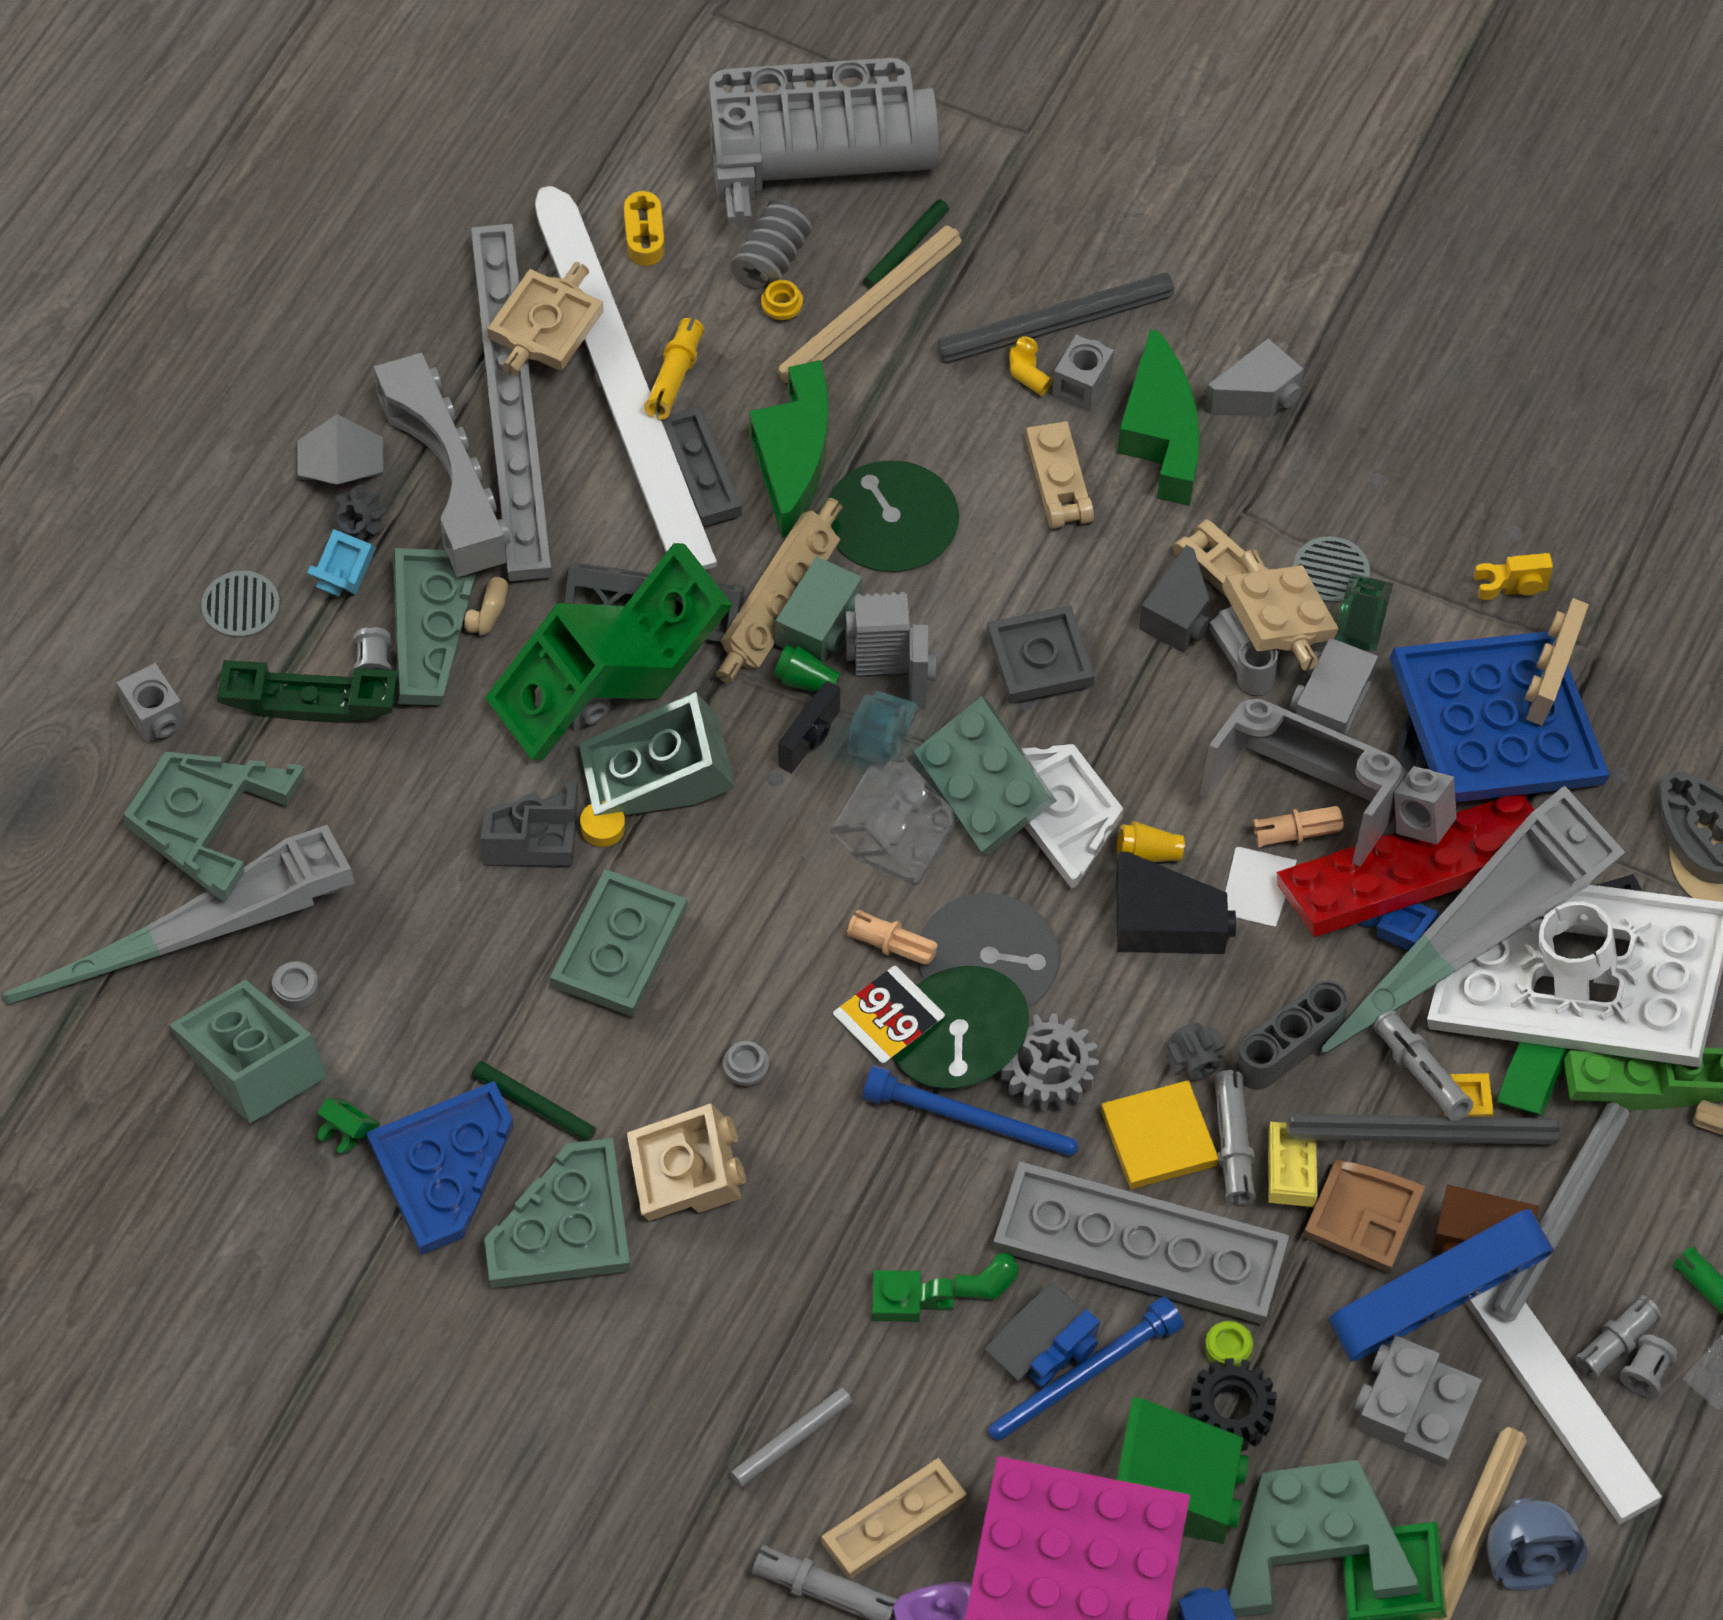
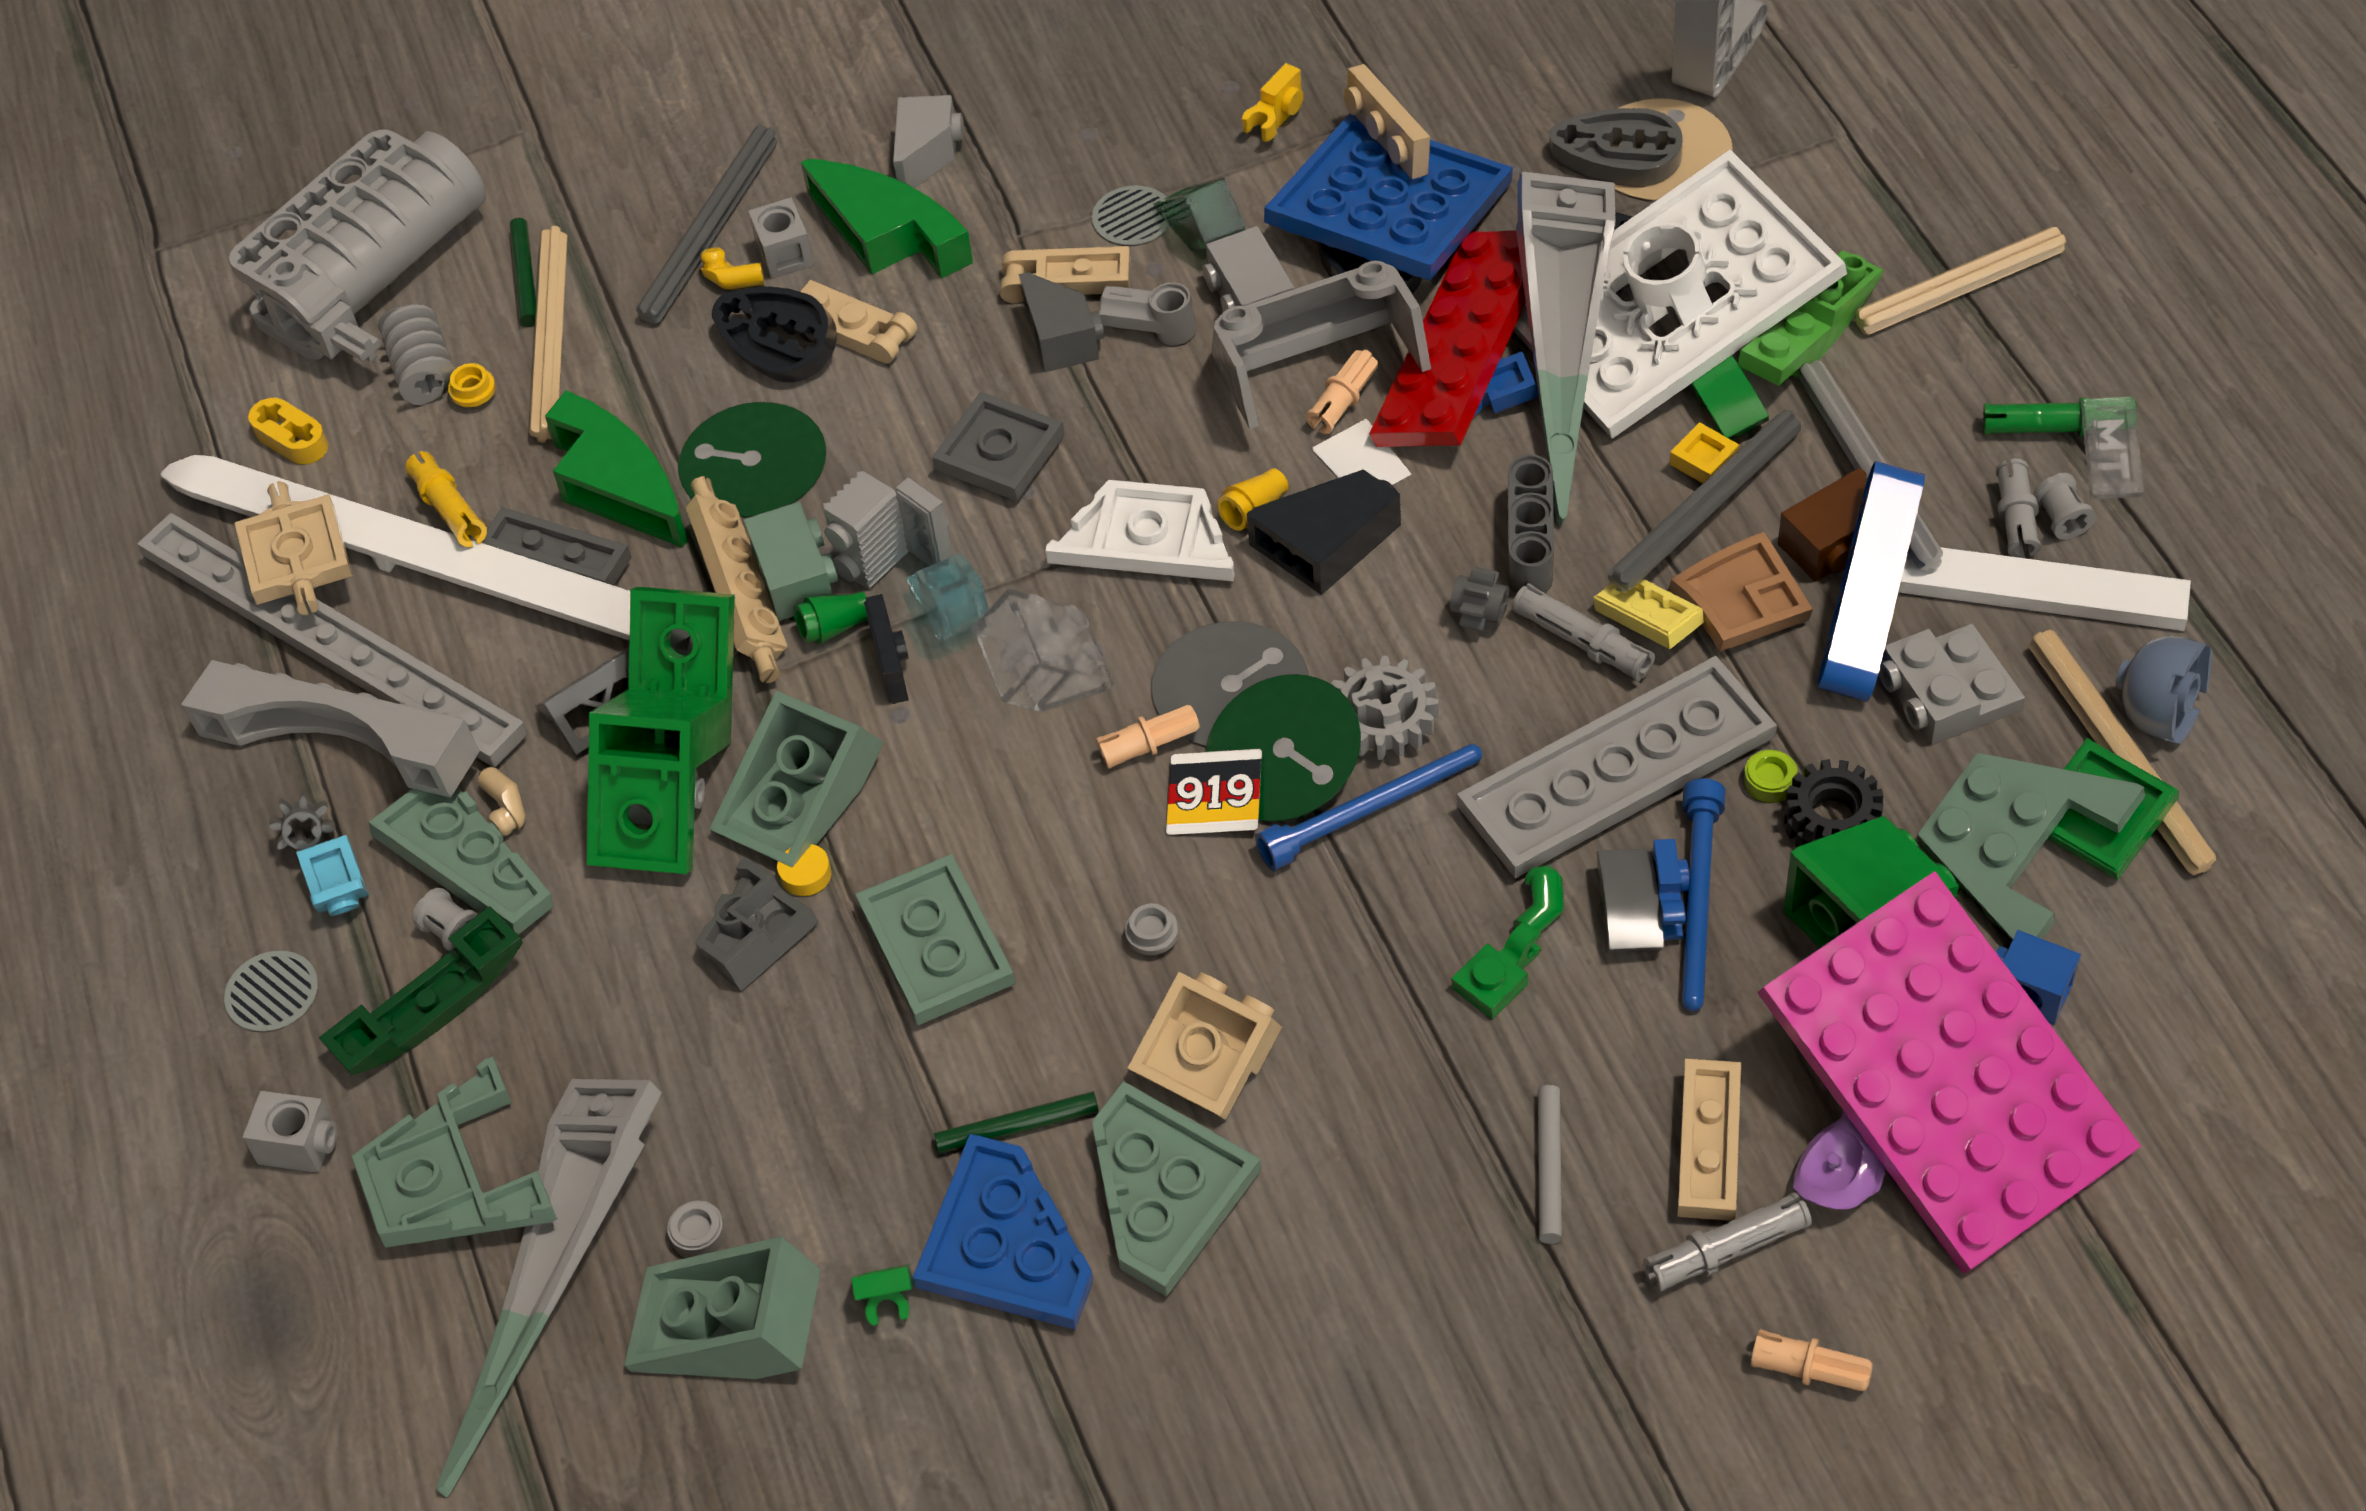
camera: 40 degrees left, 5 degrees down
light grey slope [298,414,384,485] -> none
sand green plate [914,696,1057,856] -> none
yellow tile [1101,1080,1218,1190] -> none
tan plate [1222,550,1339,670] -> none
light grey pin [1373,1011,1473,1121] -> none
light grey brick [1394,766,1457,845] -> none
none -> black piece [712,286,837,382]

